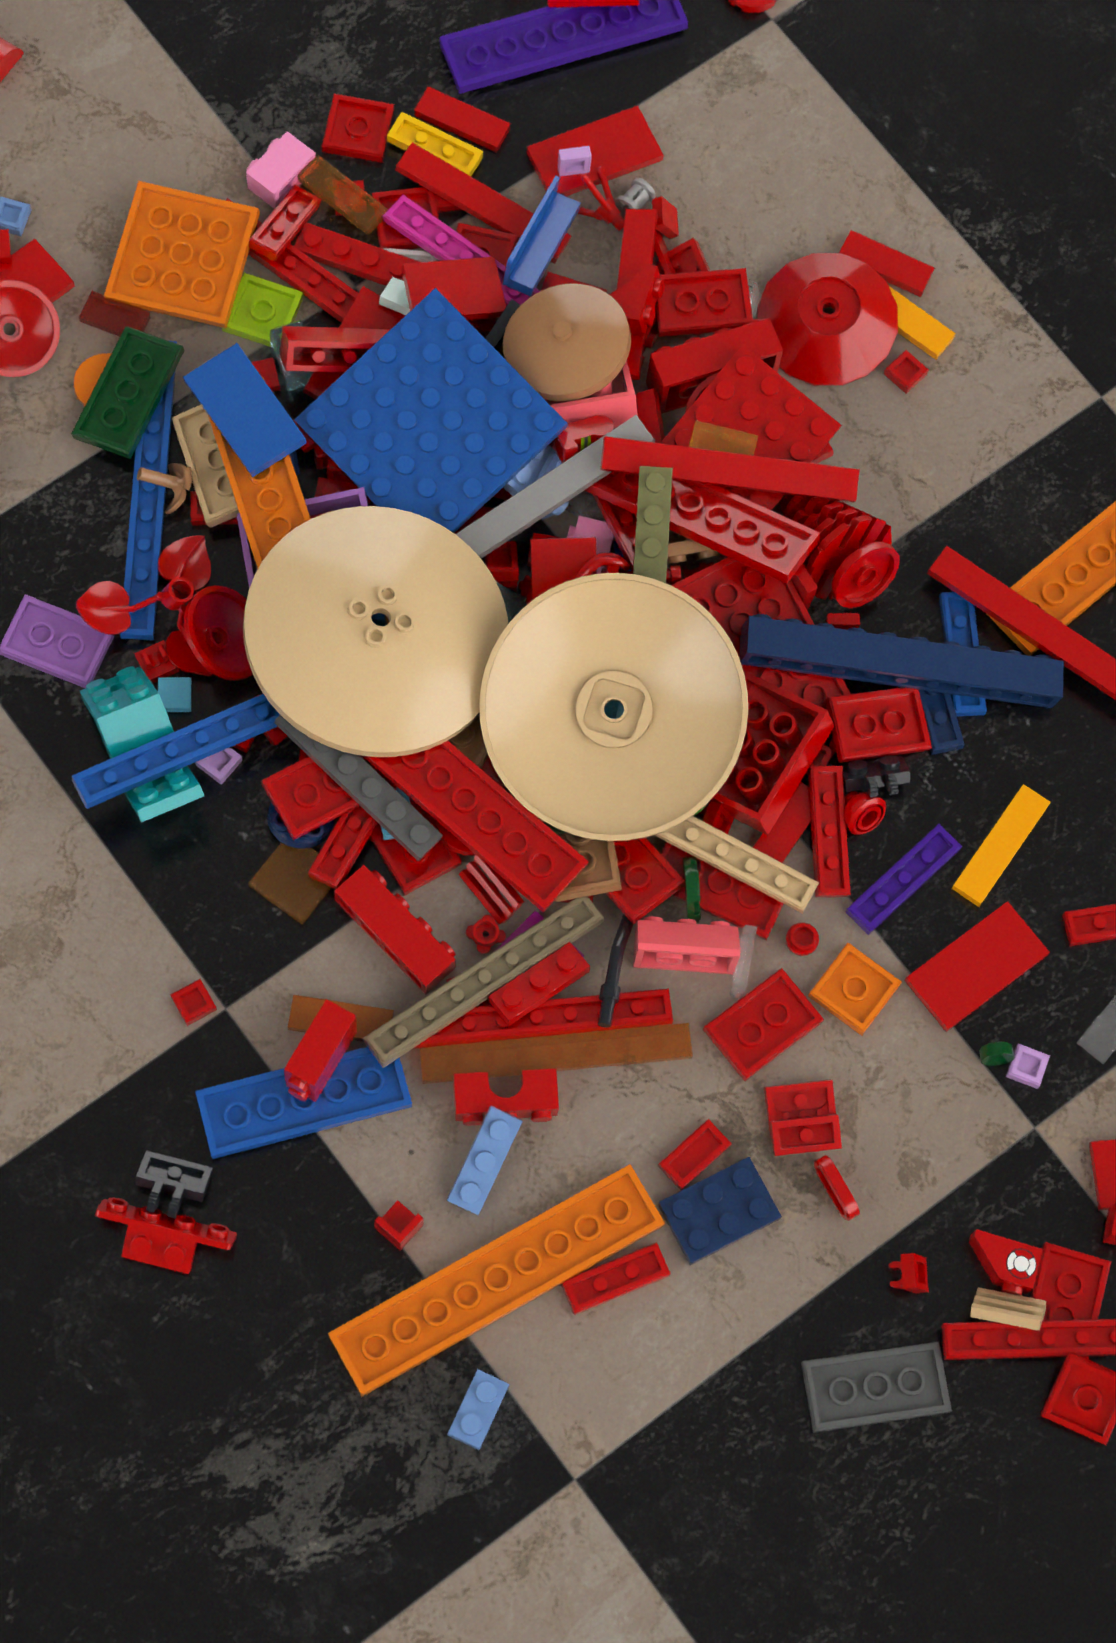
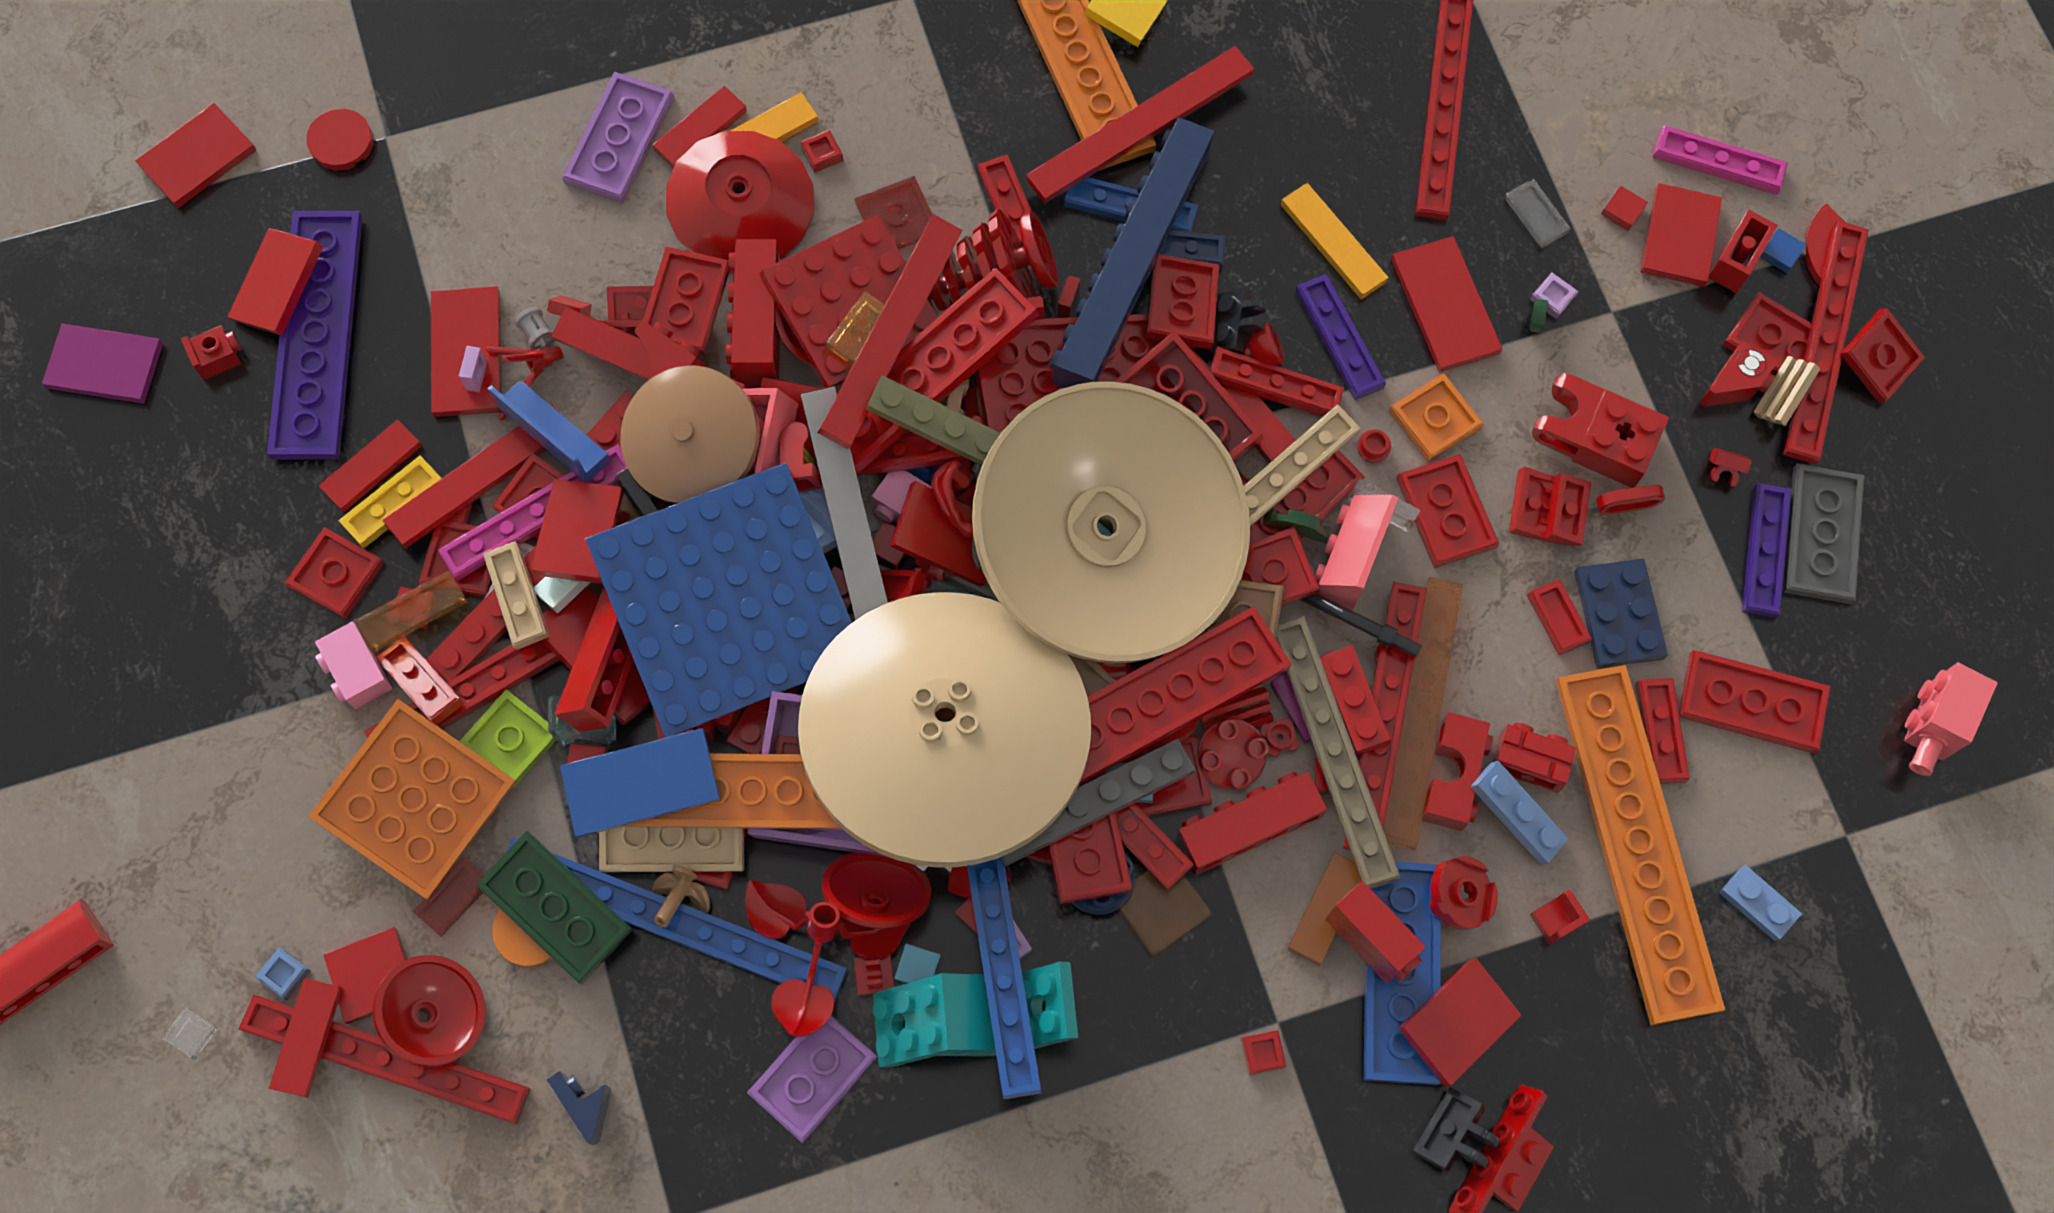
camera: 65 degrees left, 0 degrees up
none -> tan tile [483,541,550,650]
none -> medium lavender tile [562,72,675,203]
none -> clear red tile [854,176,933,250]
none -> red tile [977,154,1032,247]
none -> red dish [1198,719,1268,790]
none -> red tile [1398,957,1521,1087]
none -> red plate [1430,856,1498,930]
none -> red brick [1492,723,1576,793]
none -> red brick [1532,373,1669,488]
none -> red tile [1679,650,1830,754]
none -> dark purple tile [1742,483,1792,618]
none -> coral brick [1904,662,1998,776]

